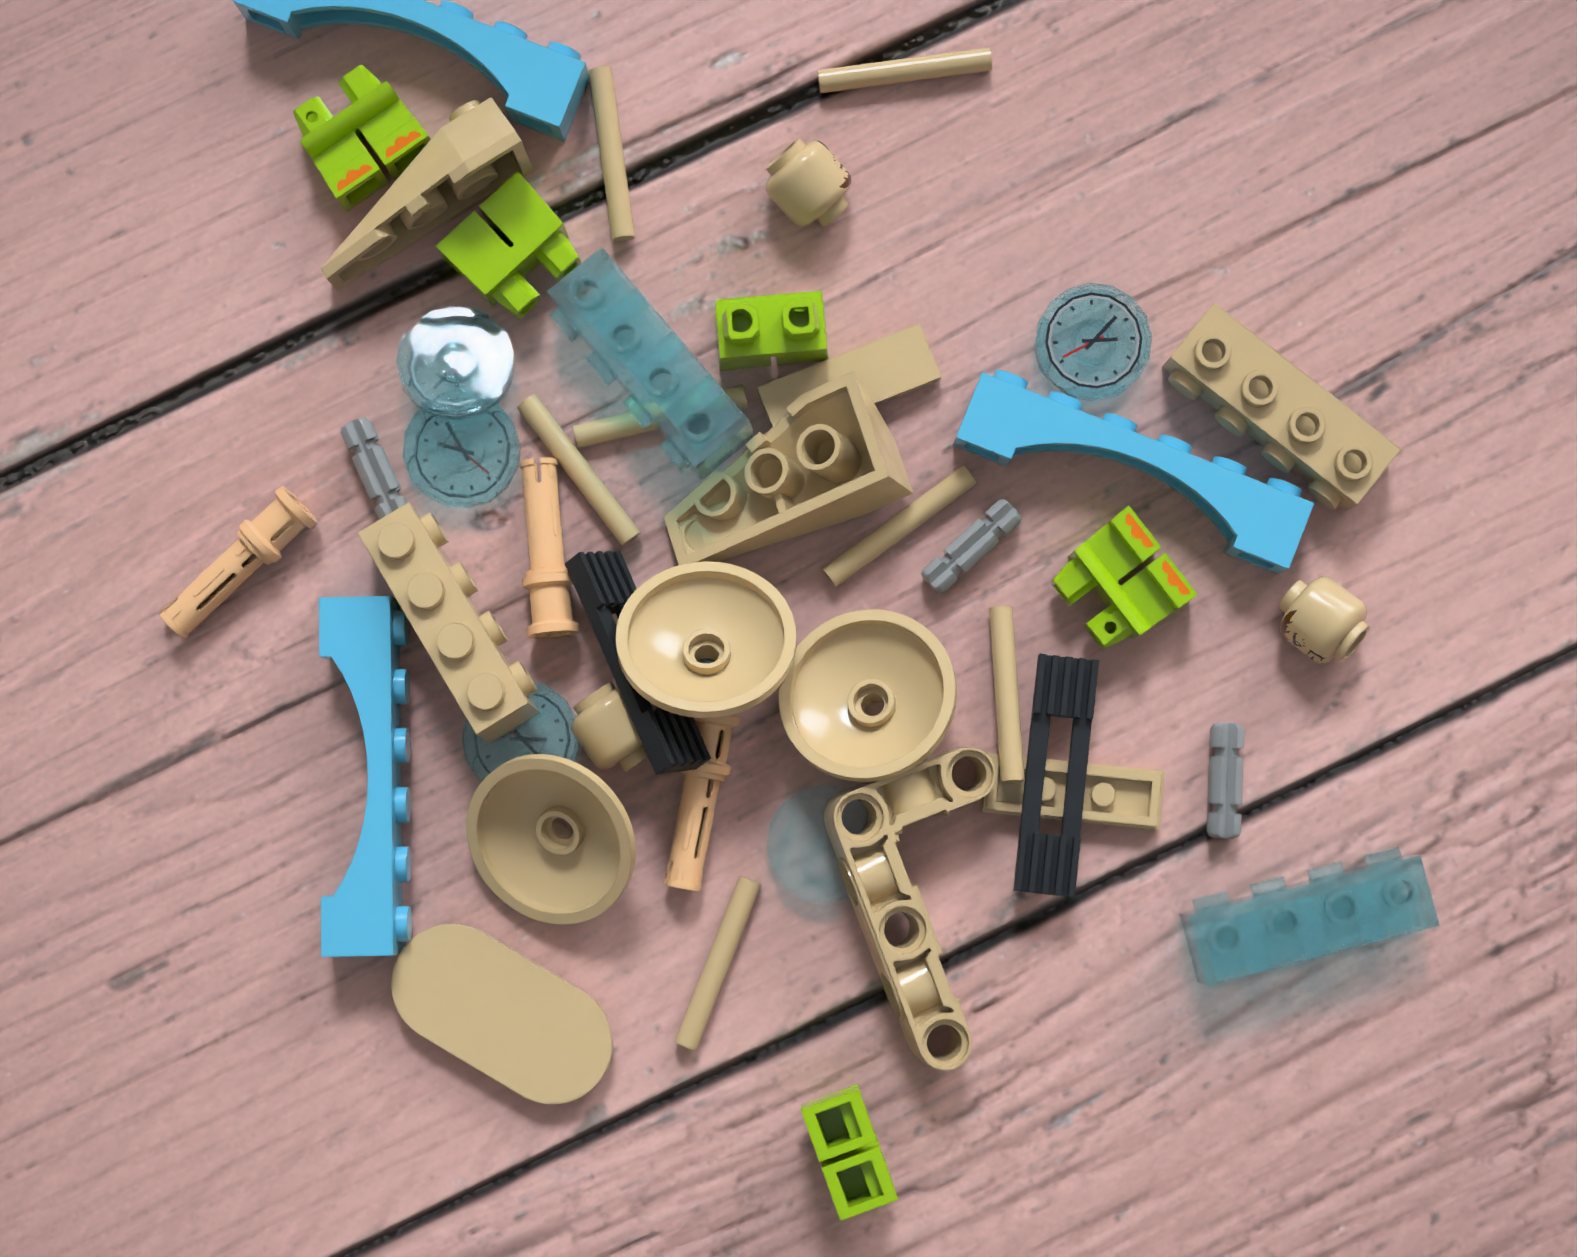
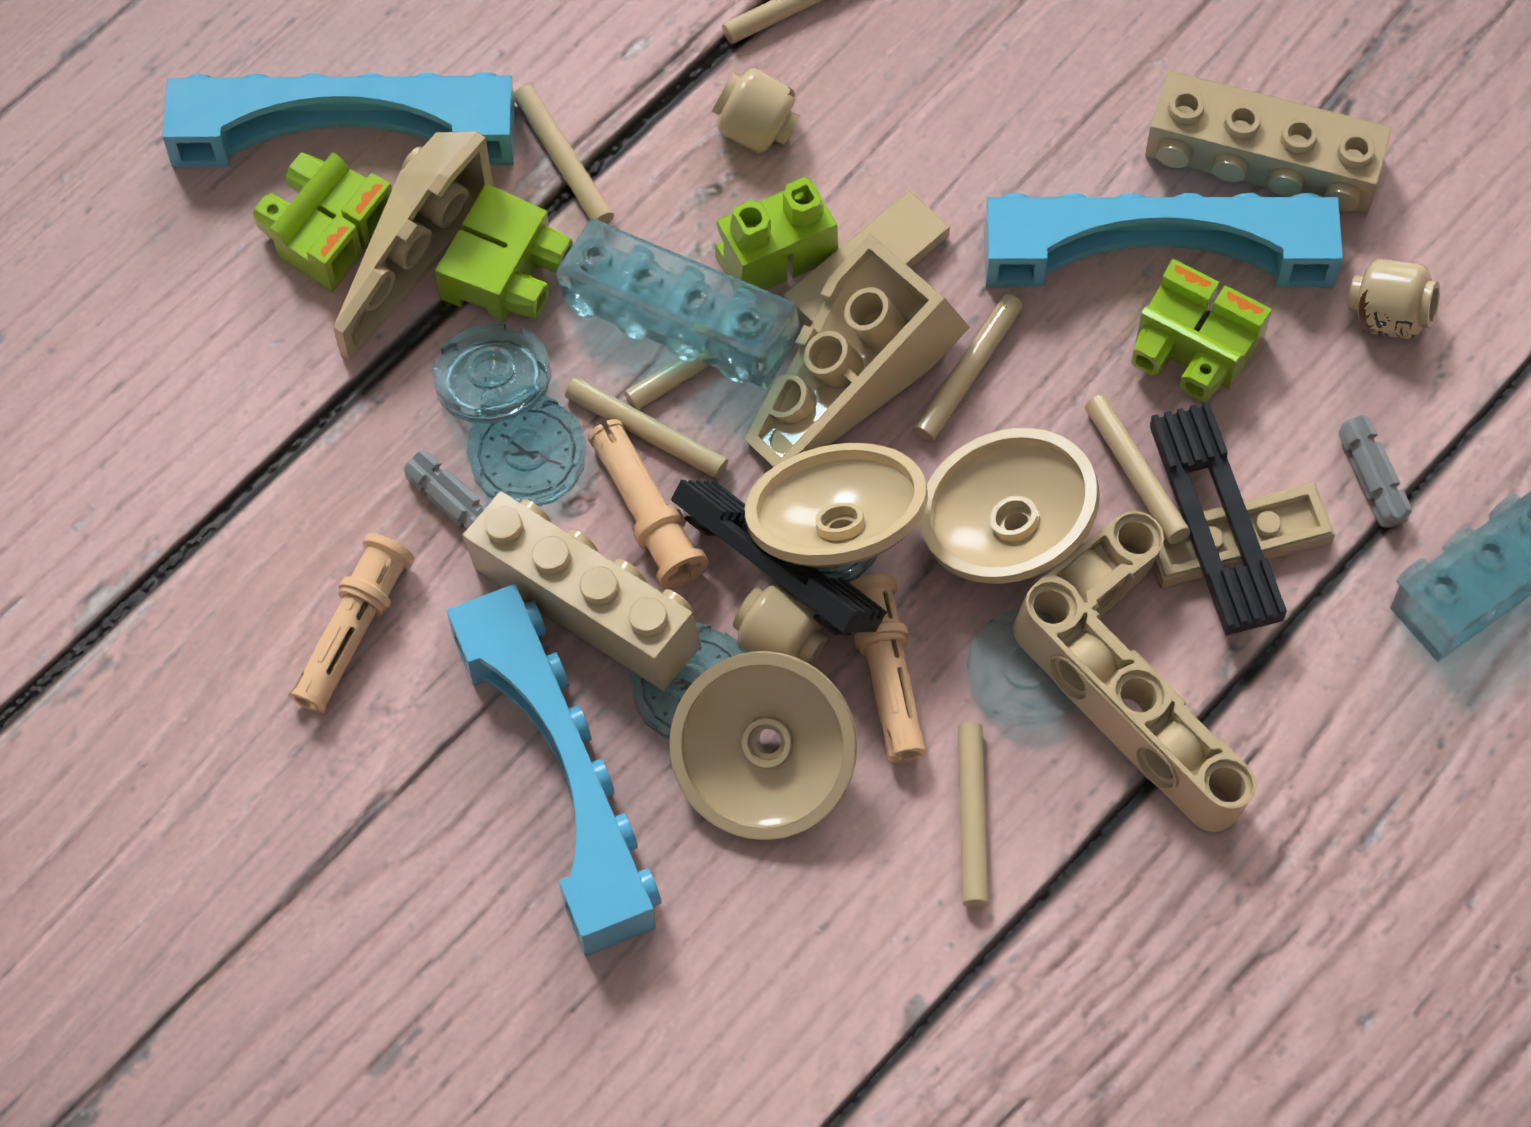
camera: 25 degrees left, 20 degrees down
tan tile [391,924,613,1104] -> none
lime hips [800,1084,898,1221] -> none
light grey axle [921,499,1022,594] -> none
clear light blue tile [1034,283,1152,401] -> none

